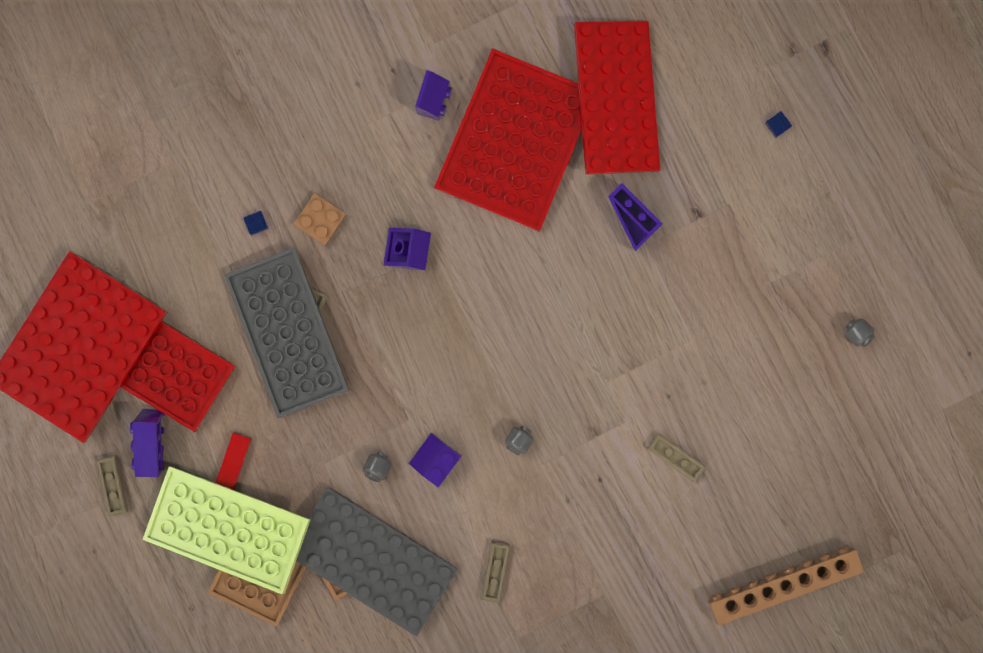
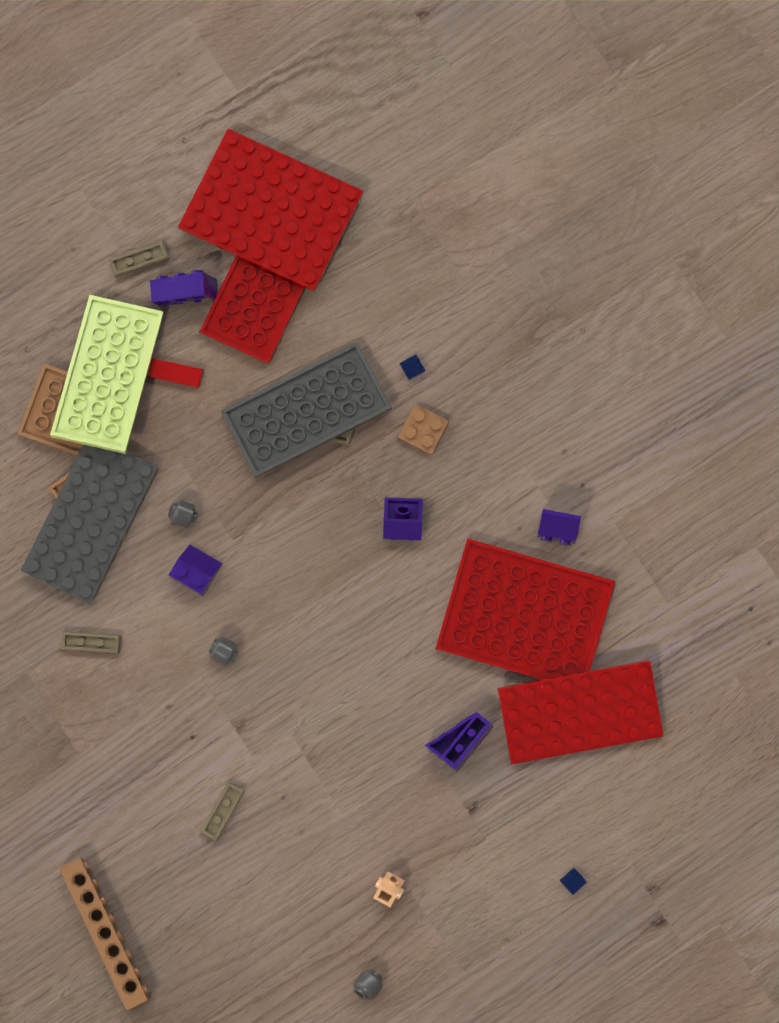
camera: 85 degrees right, 5 degrees down
none -> light nougat brick [373,871,405,907]

